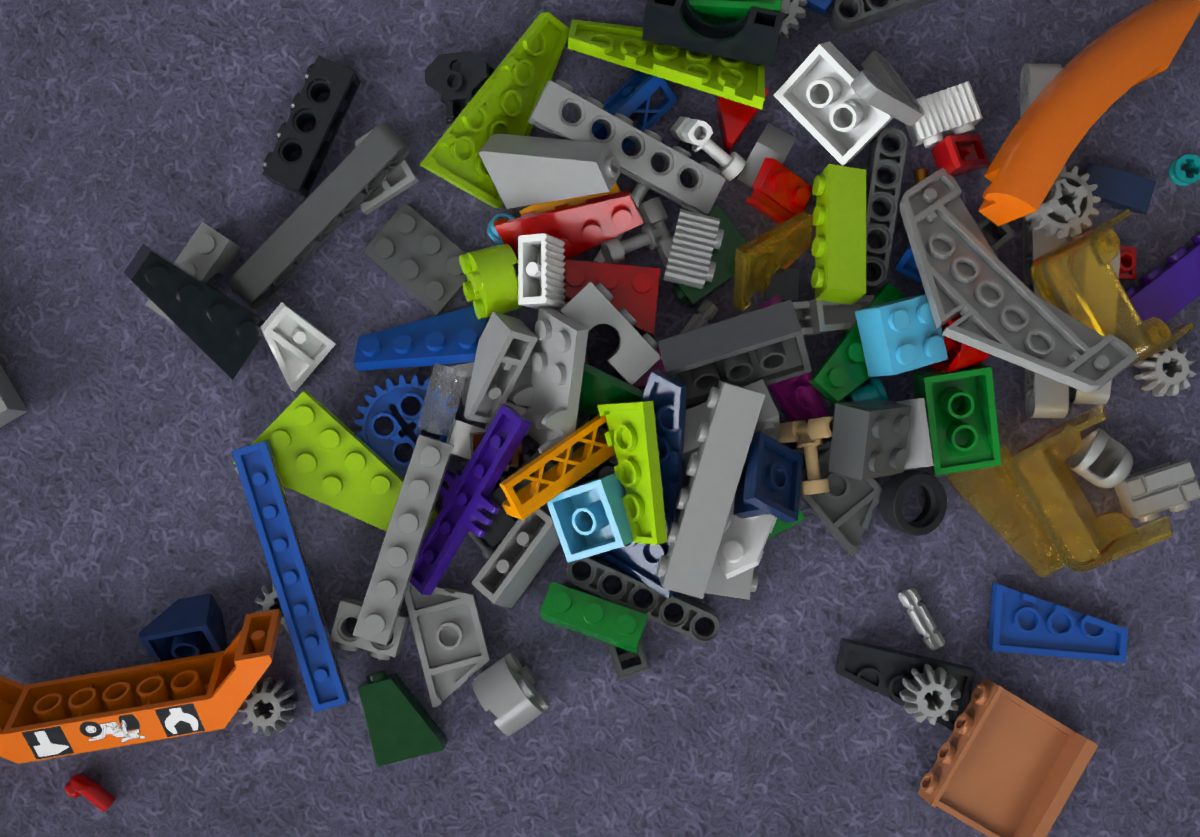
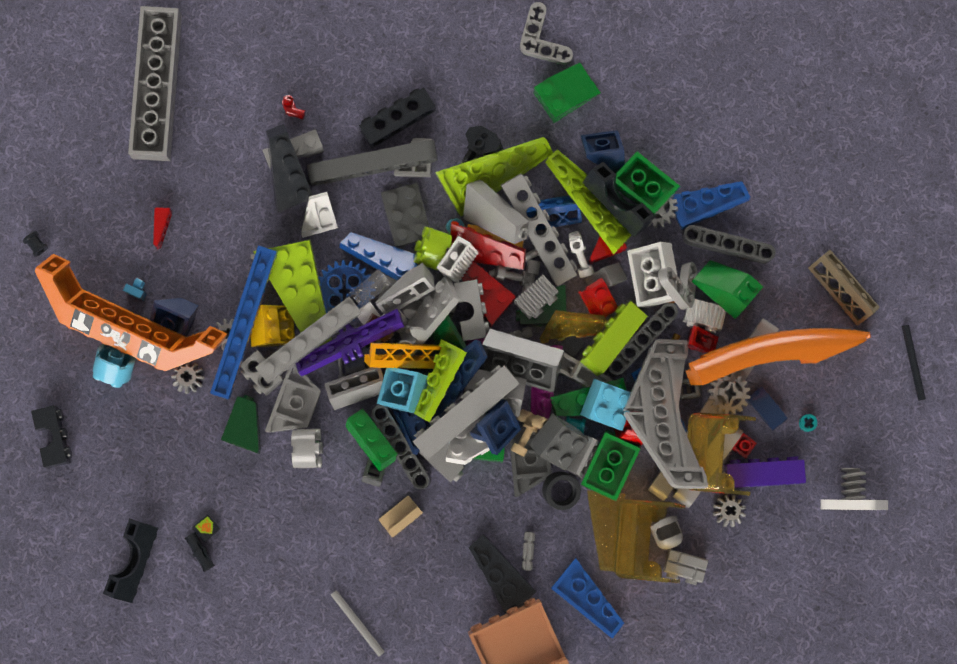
camera: 30 degrees right, 5 degrees down
red arm [65,773,116,812] -> none
light grey gear [900,664,961,726] -> none
none -> medium azure brick [93,344,136,388]
none -> dark azure tile [123,278,147,301]
none -> red slope [153,208,173,249]
none -> yellow slope [250,305,295,347]
none -> red arm [282,95,306,119]
none -> tan panel [379,496,423,538]
none -> green slope [691,260,763,319]

